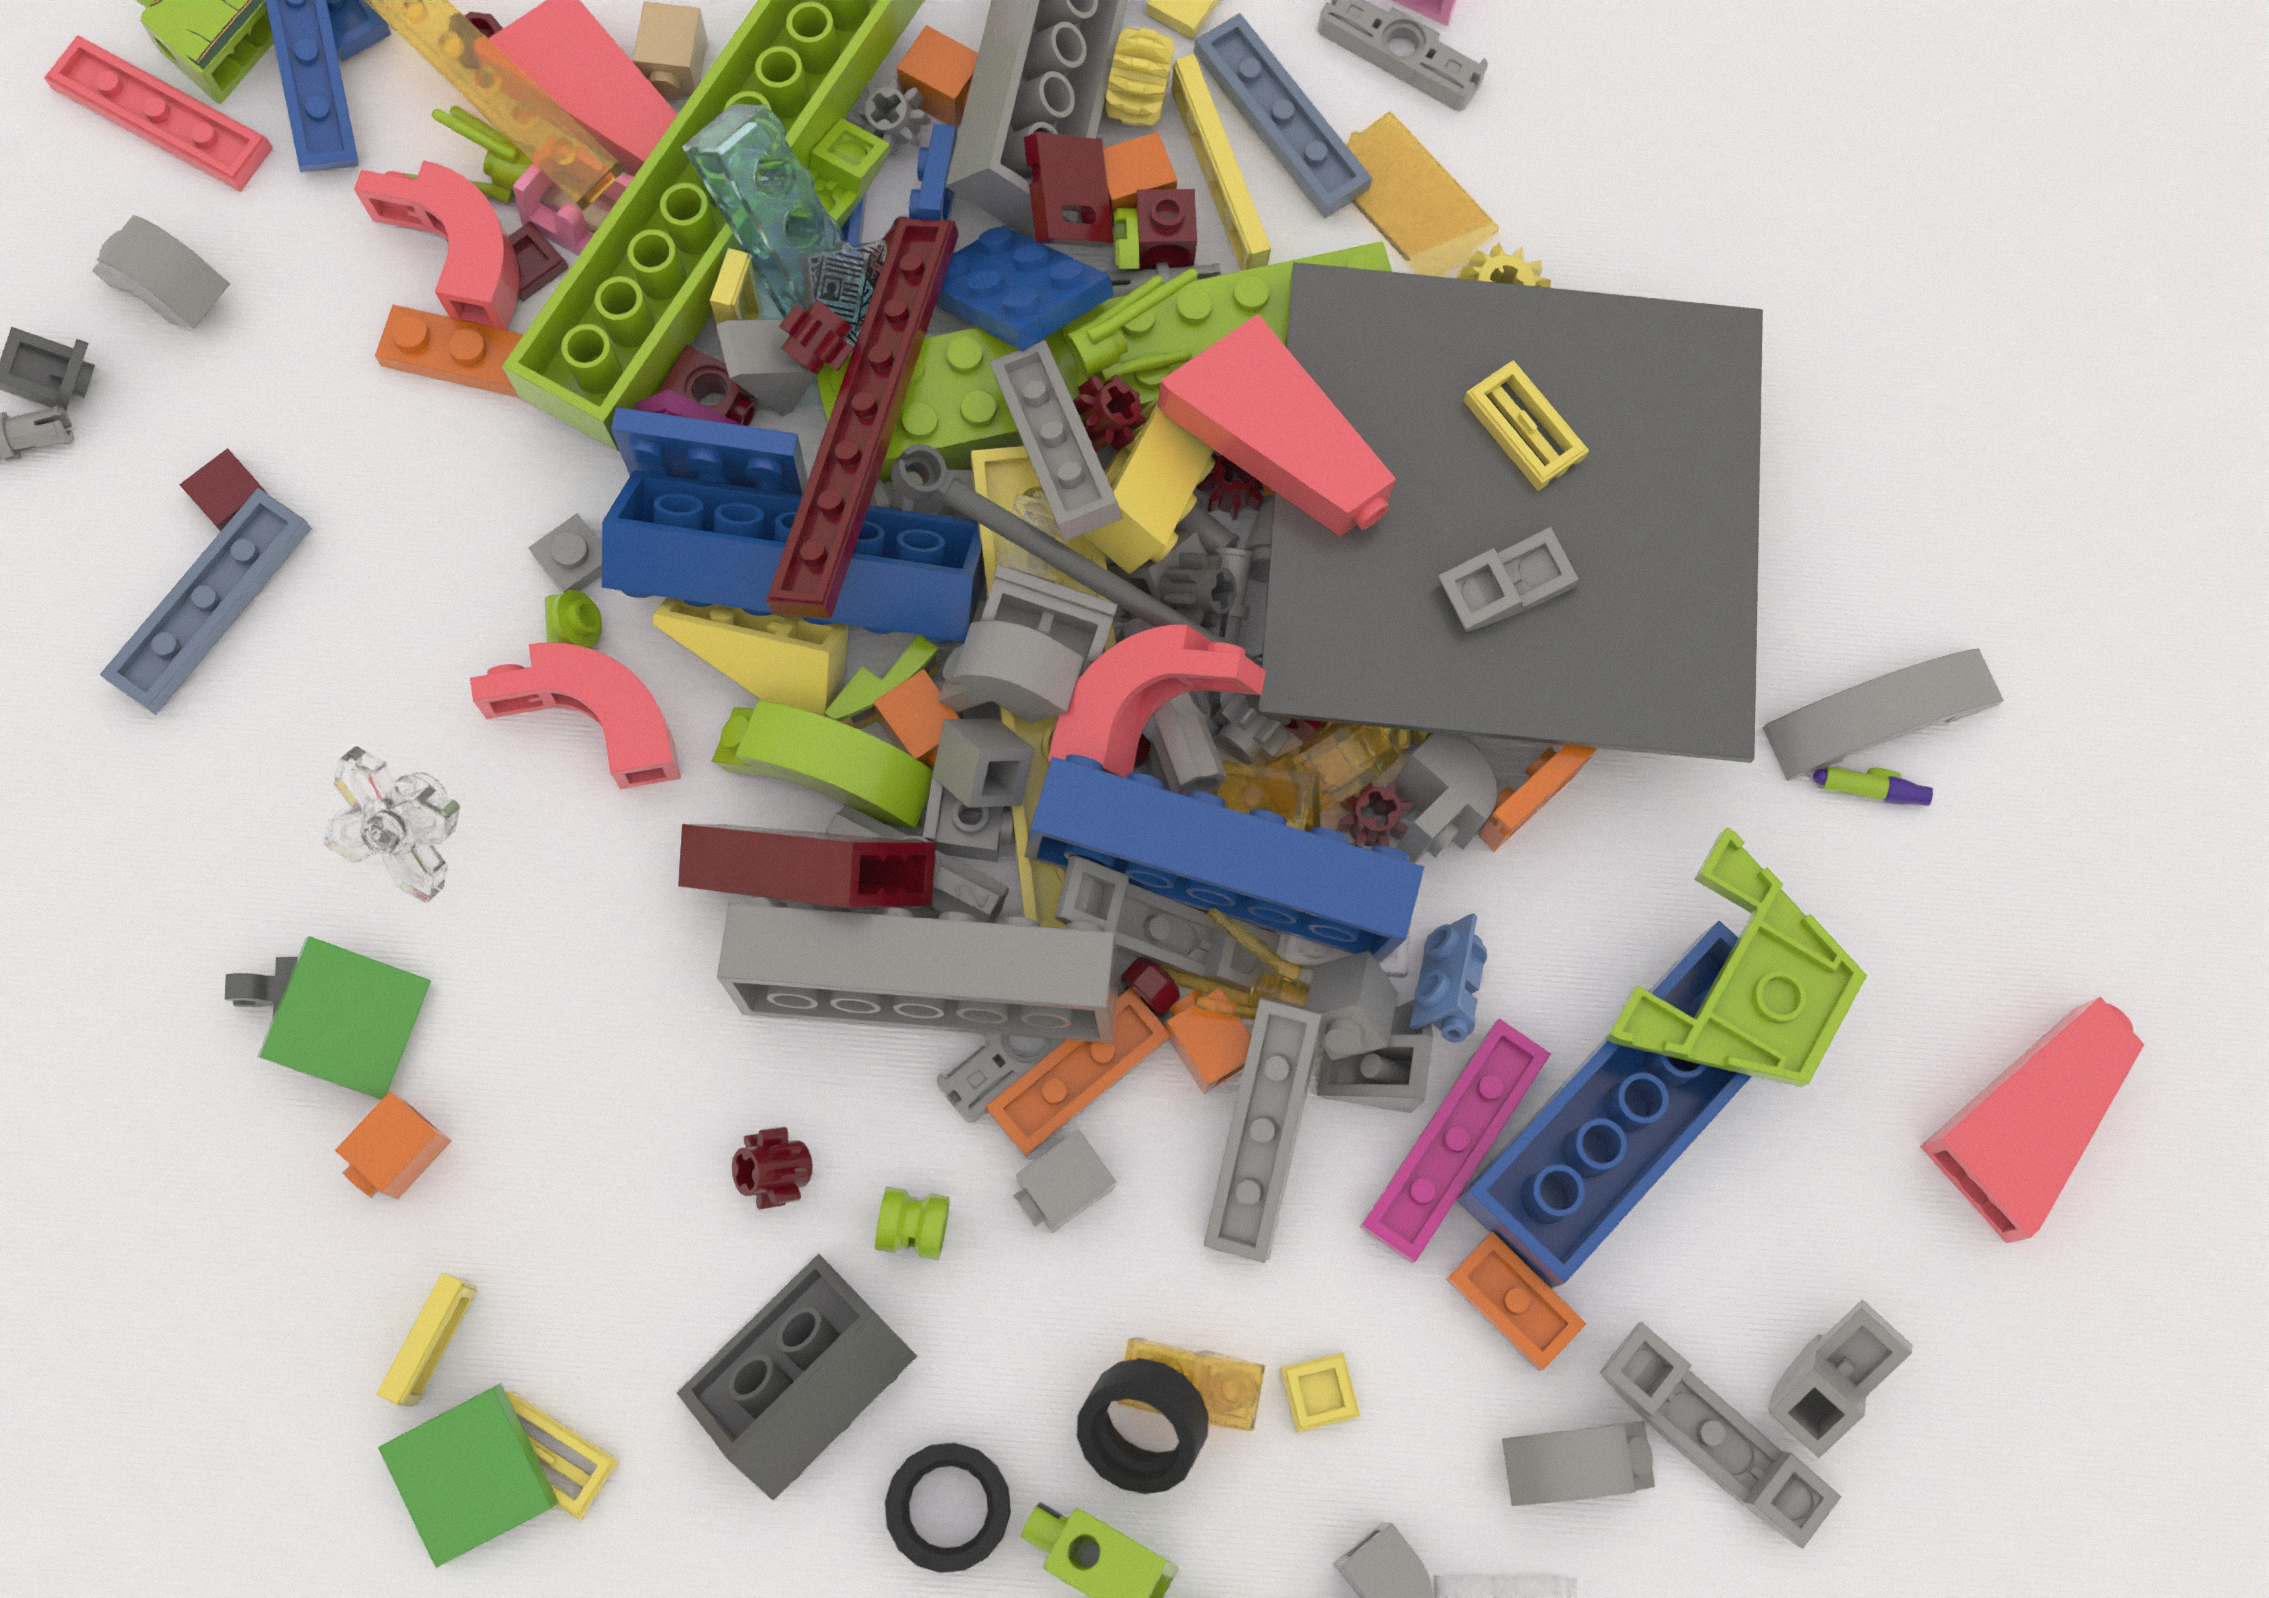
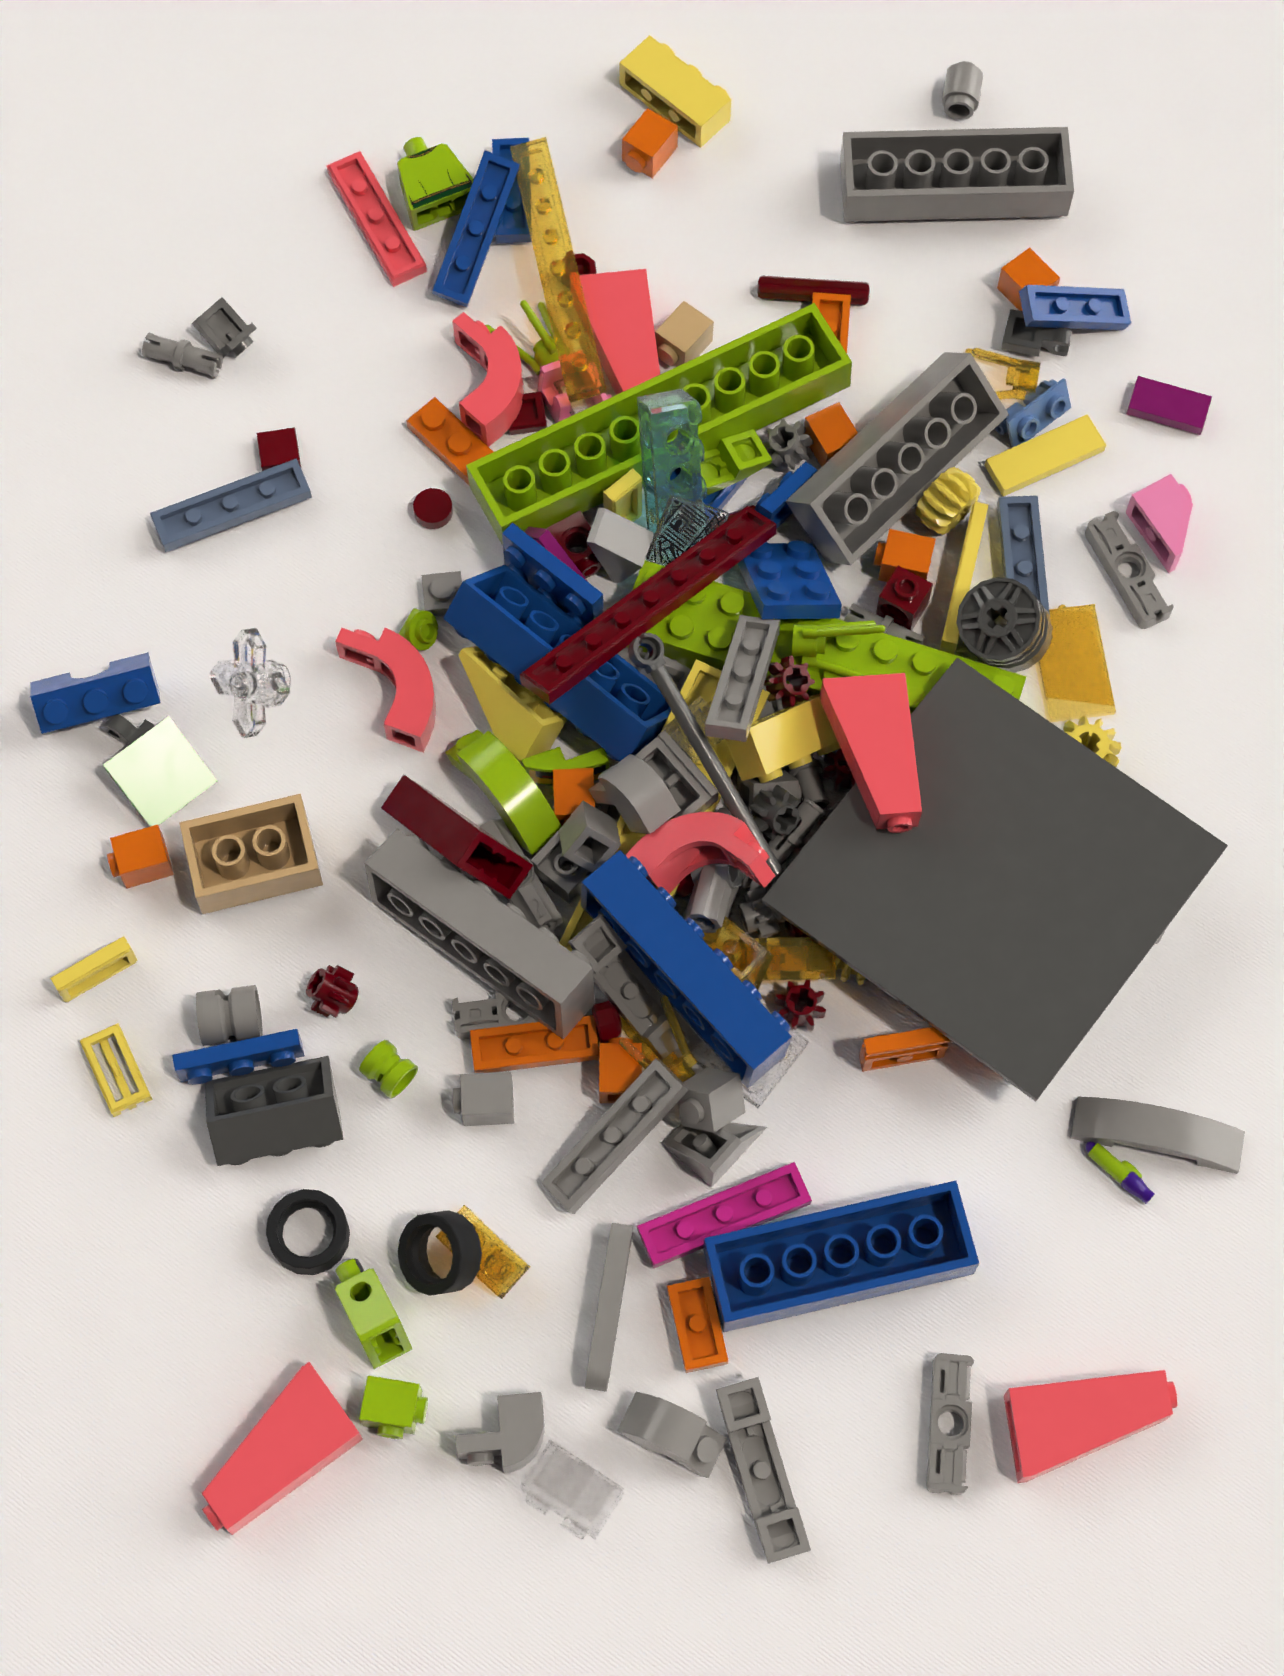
camera: 40 degrees right, 5 degrees down
light grey brick [92,215,230,329] -> none
bright green tile [378,1383,559,1568] -> none
dark red gear [779,299,855,375] -> none
dark red piece [1023,132,1114,248] -> none
lime tile [1114,208,1139,269] -> none
light yellow tile [1280,1352,1361,1433] -> none
light grey brick [1394,732,1497,863] -> none
medium blue hinge [1409,913,1487,1043] -> none
light grey slope [1438,527,1579,632] -> none
light yellow tile [1463,360,1589,491] -> none
lime wing [1605,827,1867,1087] -> none
light grey brick [1768,1299,1912,1458] -> none
none -> blue arch [30,652,161,734]
none -> blue plate [172,1029,305,1085]
none -> tan brick [179,793,323,914]
none -> light grey wheel [196,985,263,1046]
none -> dark red tile [413,488,453,529]
none -> light grey beam [585,1223,633,1392]
none -> light grey piece [926,1353,974,1495]
none -> dark grey wheel [957,577,1053,673]

